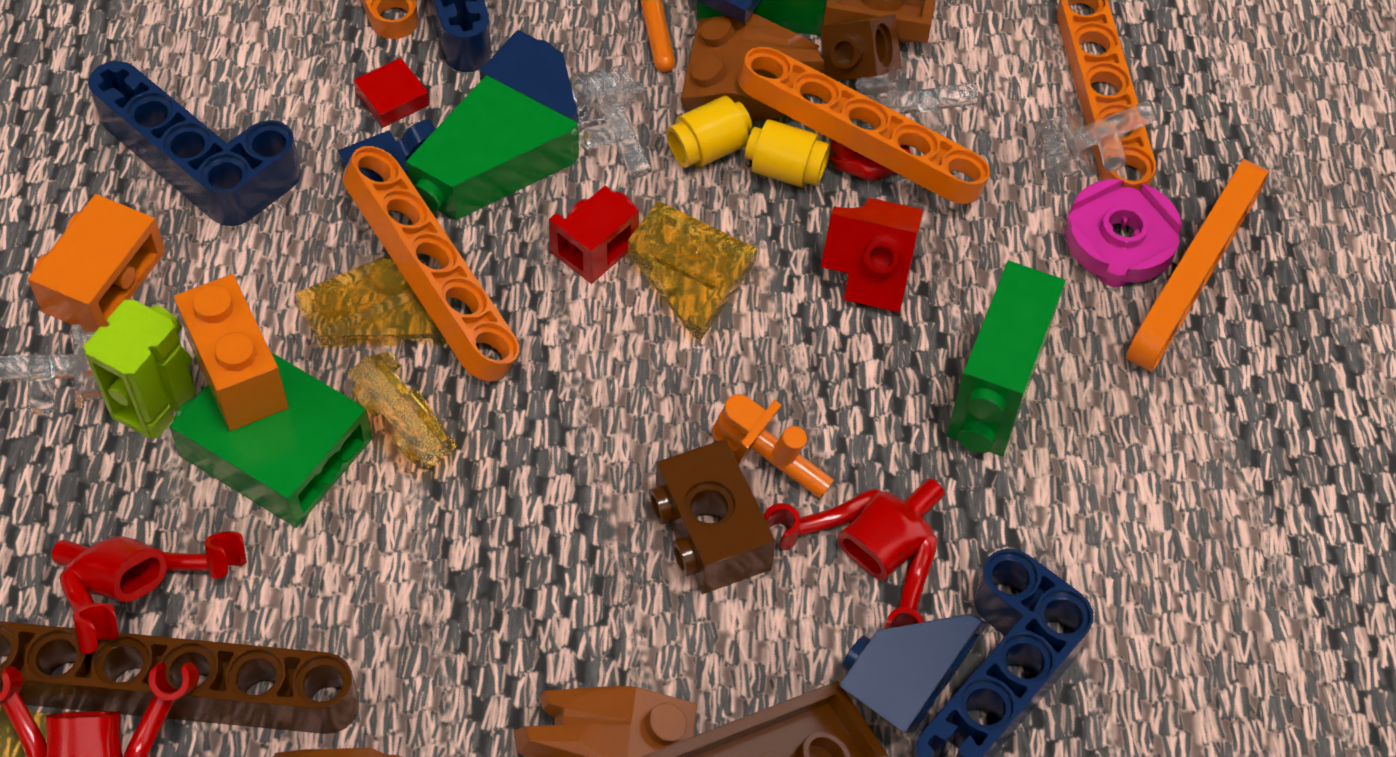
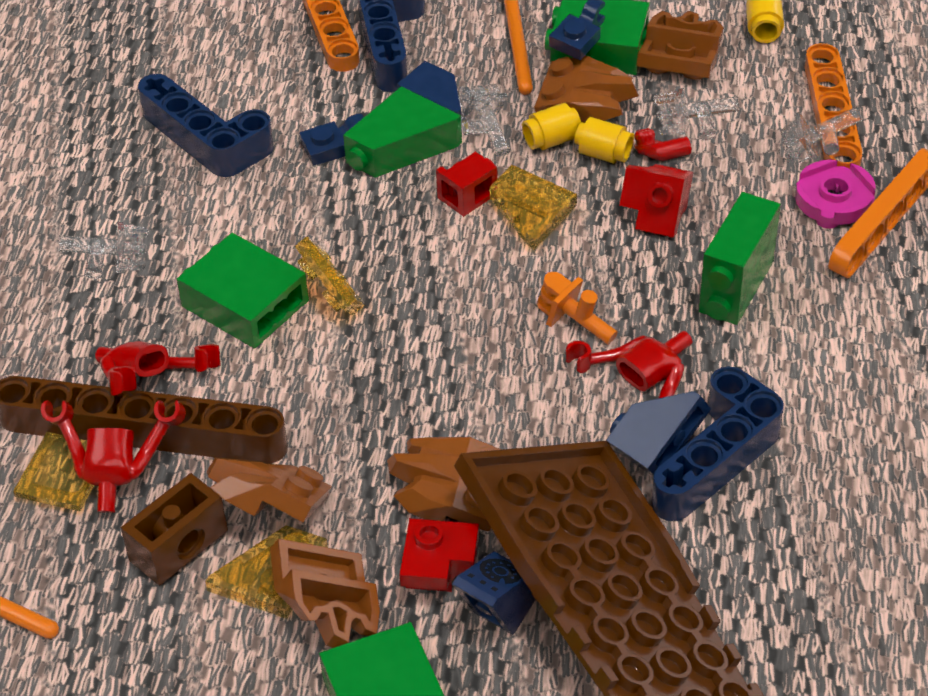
camera: 10 degrees right, 10 degrees down
orange brick [28,194,166,334] -> none
lime brick [82,299,197,439] -> none
orange brick [173,274,289,431] -> none
clear yellow wing [296,254,448,348] -> none
orange beam [342,146,519,382] -> none
red tile [353,58,430,128] -> none
reddish brown brick [649,439,776,595] -> none
orange beam [738,47,990,204] -> none
reddish brown brick [820,14,902,81] -> none

